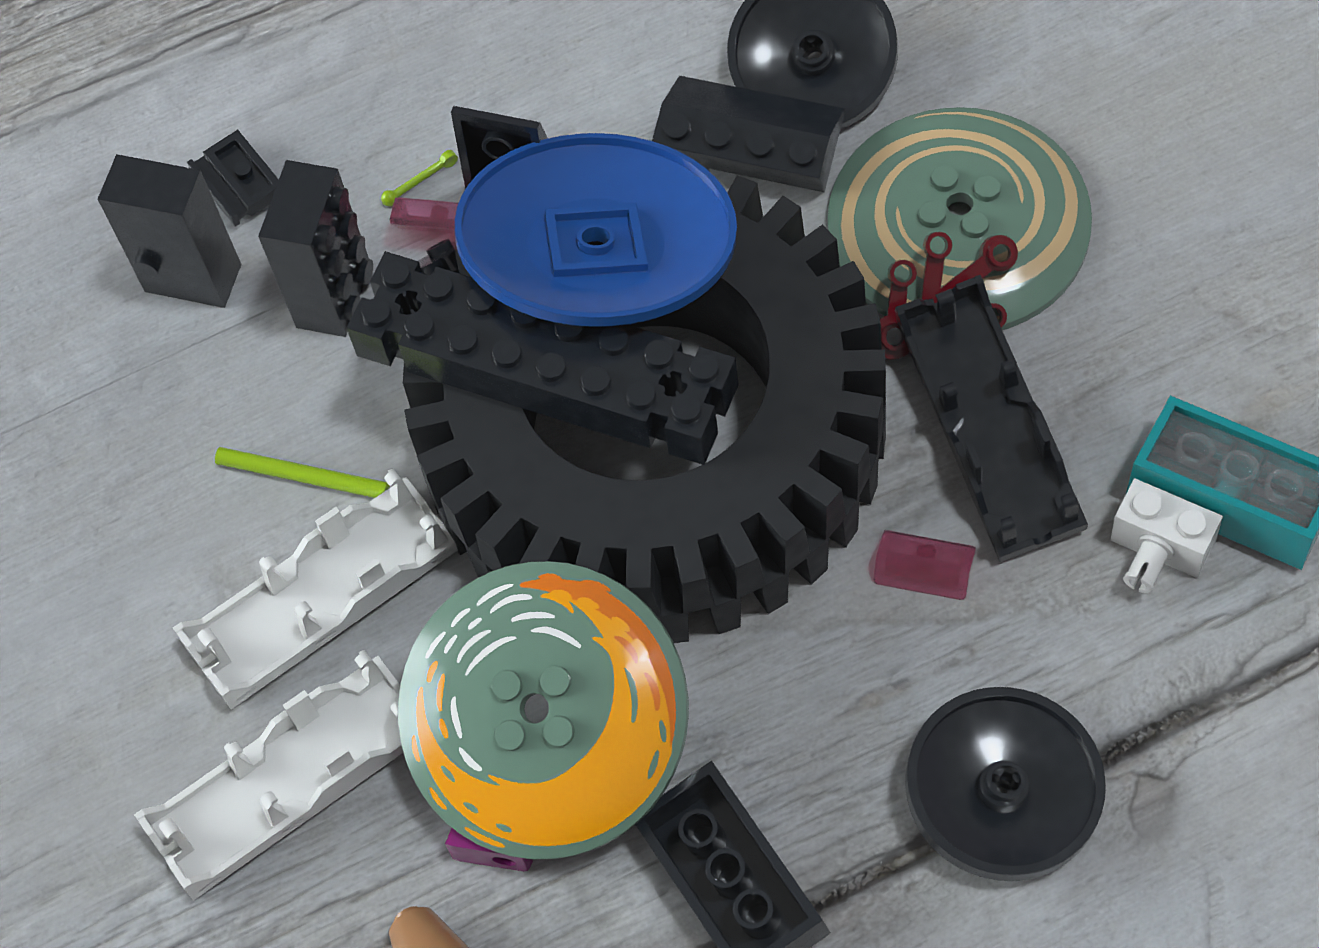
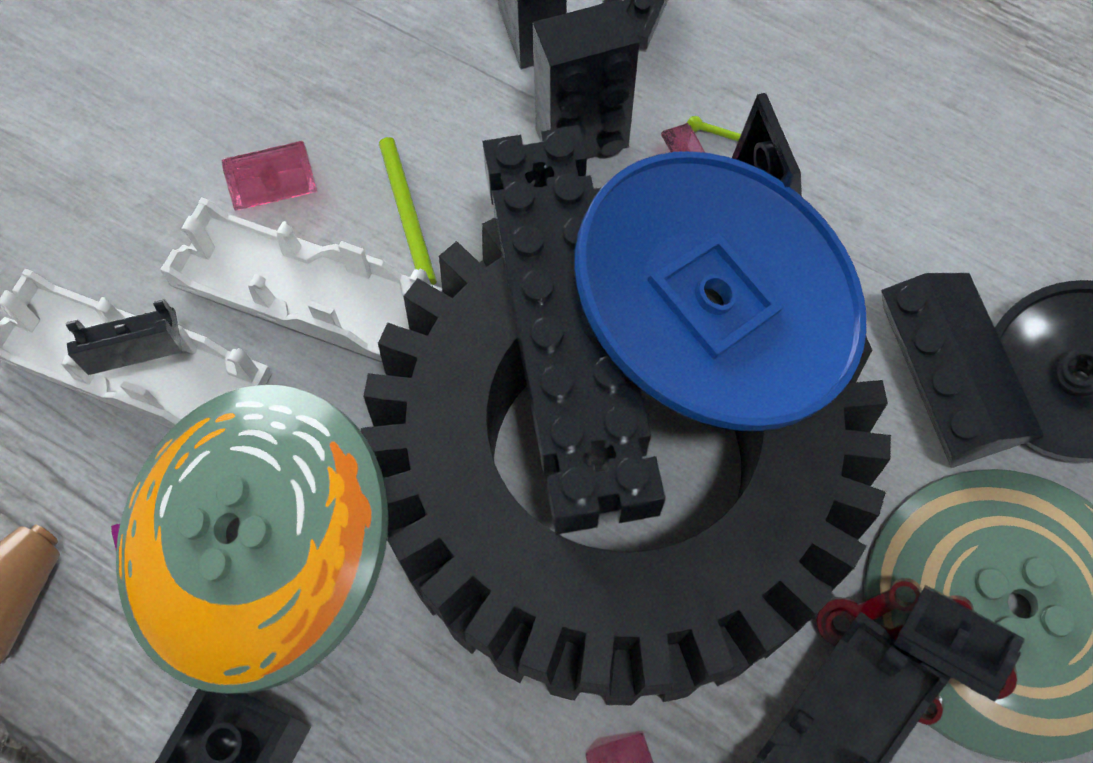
camera: 50 degrees right, 5 degrees up
none -> black hinge [66,299,182,375]
none -> clear pink slope [221,141,318,211]
none -> black hinge [894,584,1024,702]

